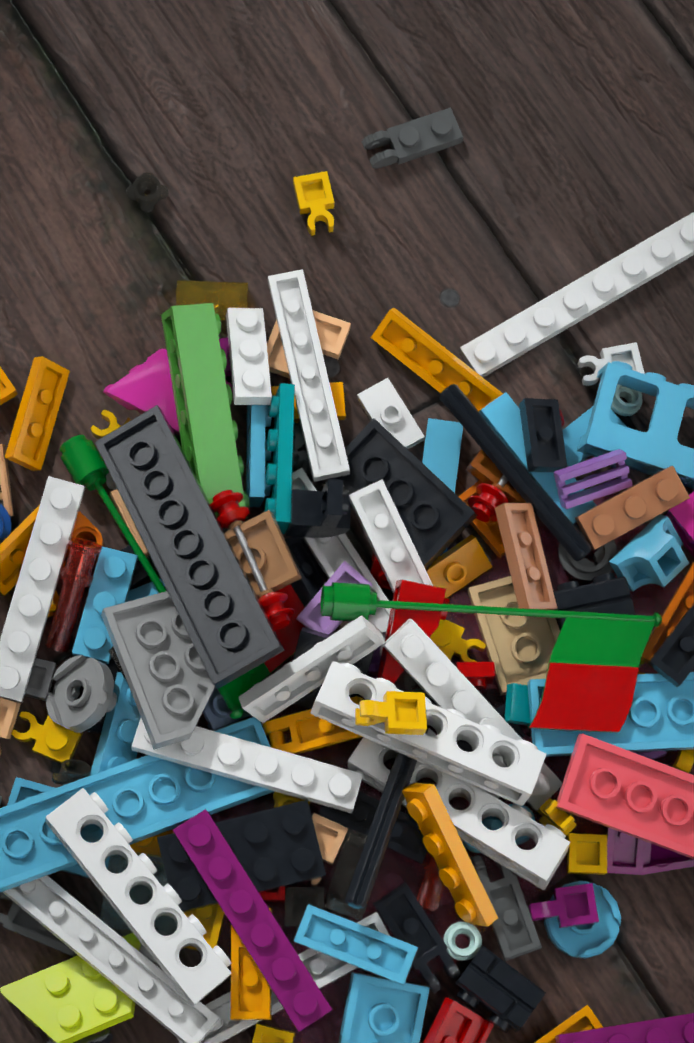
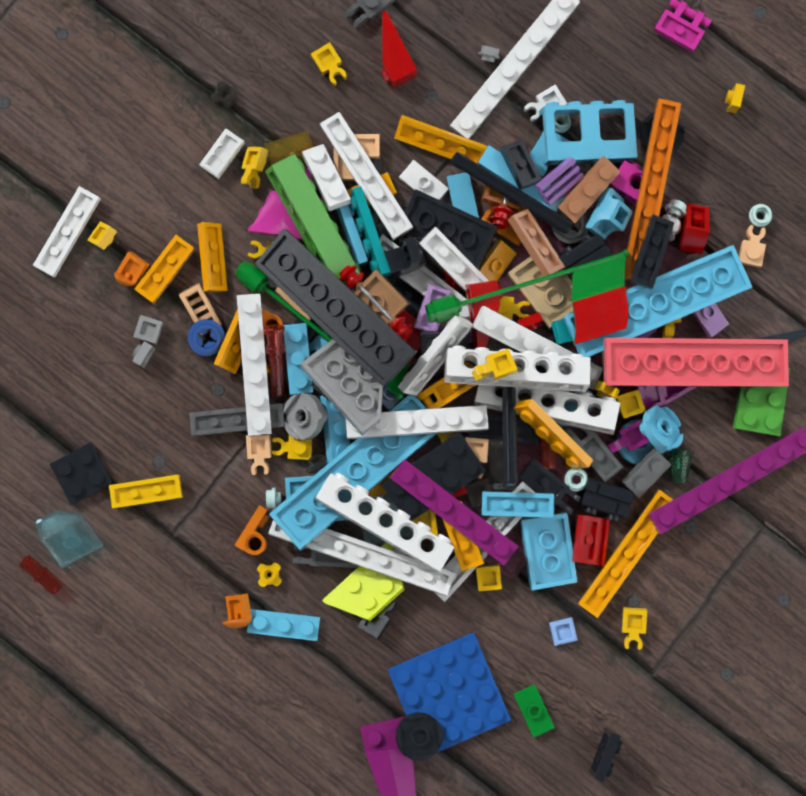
camera: 15 degrees left, 10 degrees up
none -> white plate [199,129,245,180]
none -> yellow plate [241,147,269,189]
none -> red slope [381,11,417,89]
none -> light grey plate [478,45,500,63]
none -> dark grey plate [622,448,671,498]
none -> medium azure plate [640,405,683,453]
none -> clear green cone [669,449,693,483]

